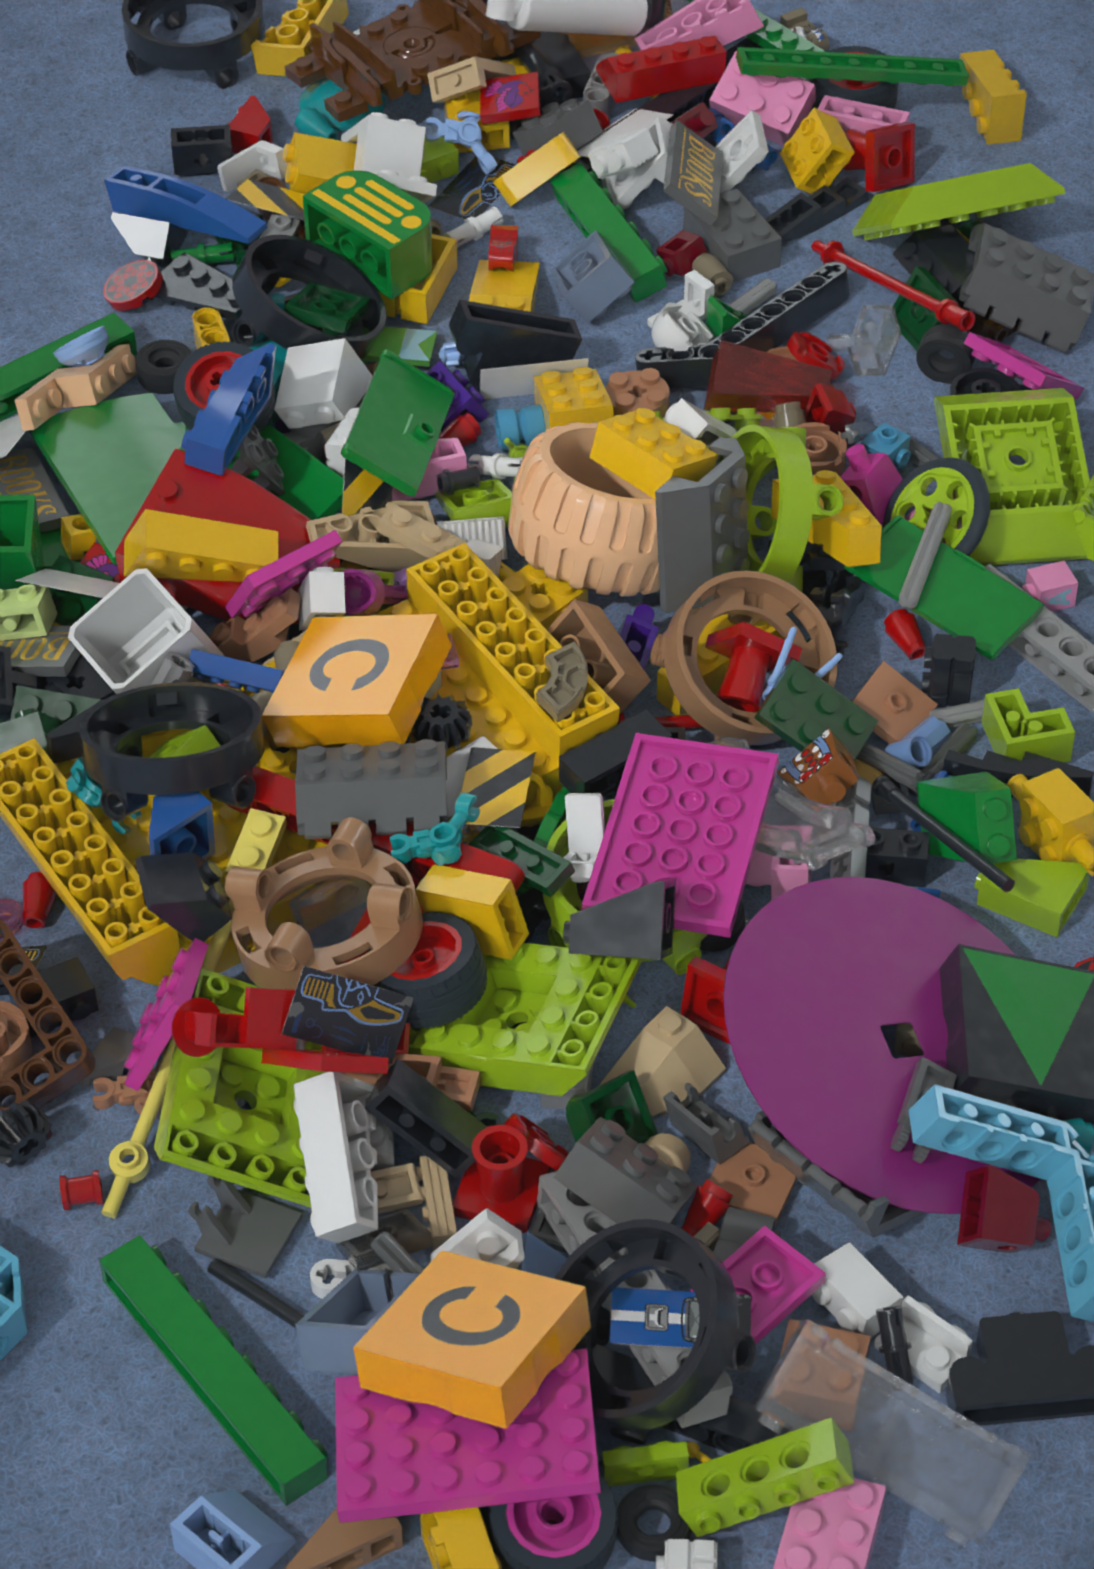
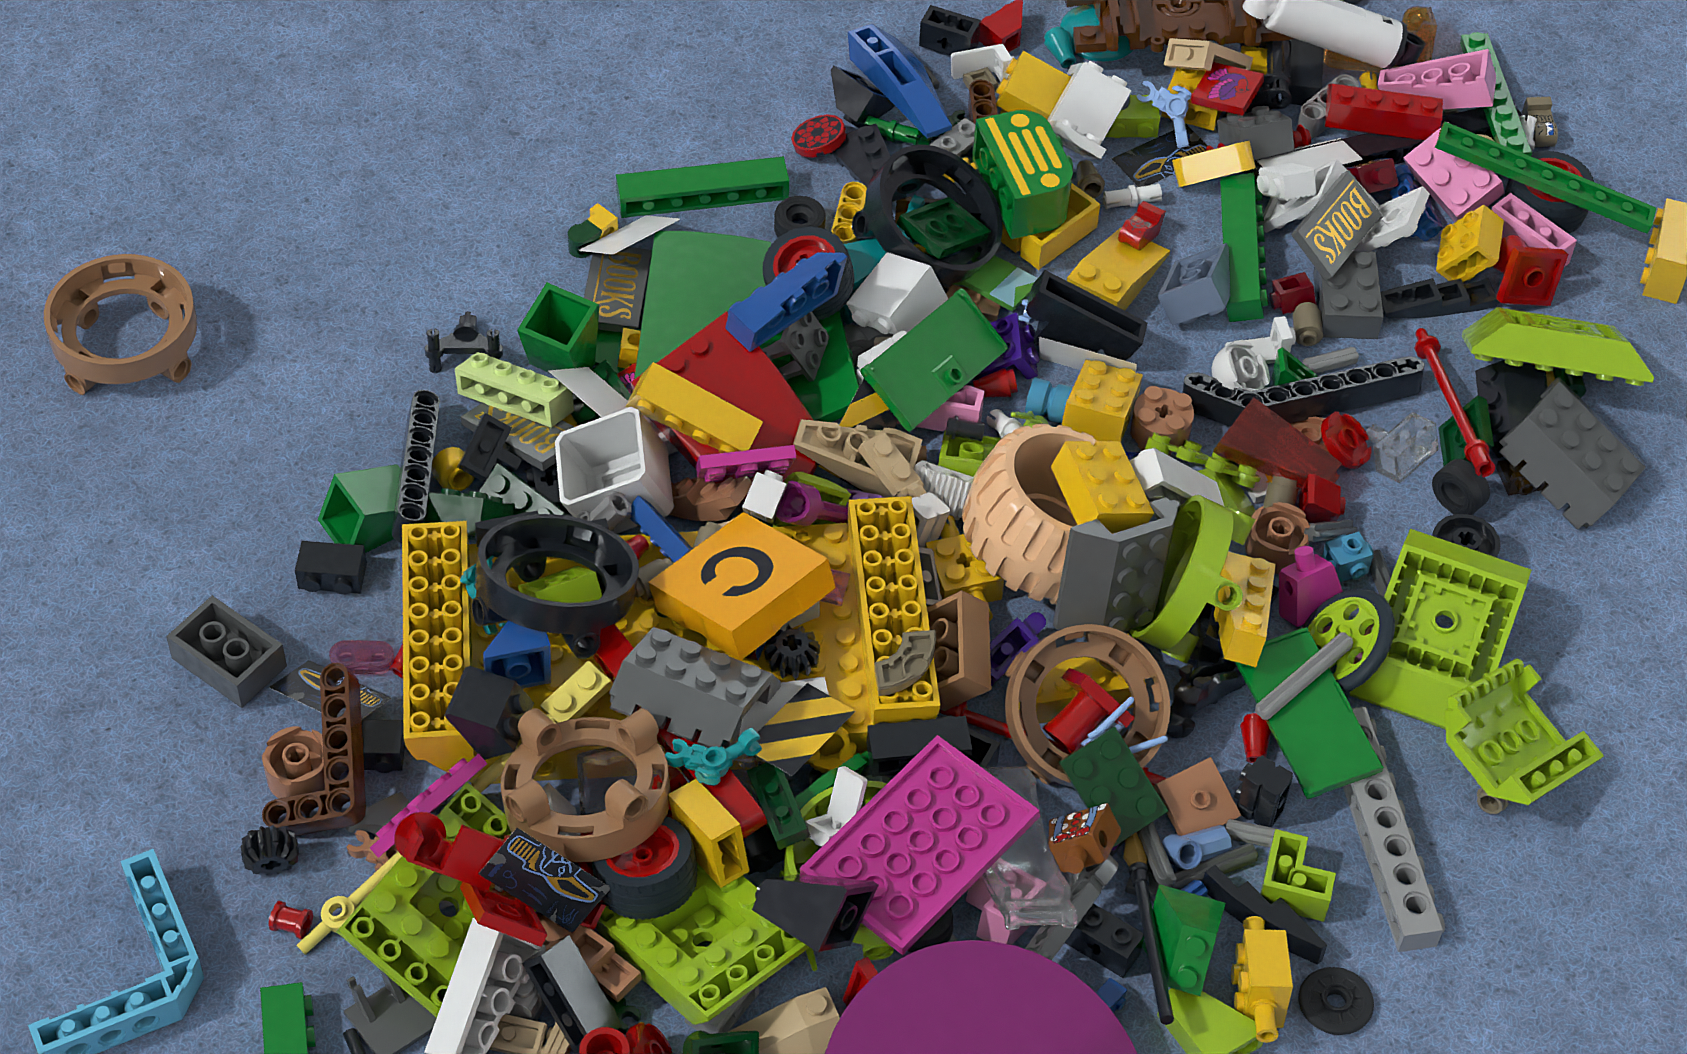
camera: 25 degrees right, 5 degrees up
light nougat bracket [14,344,137,431] -> none
light blue piece [53,326,109,367] -> none
sticker [225,179,305,220] -> none
dark pink plate [964,332,1084,399] -> none
bright pink brick [1022,560,1078,611] -> none

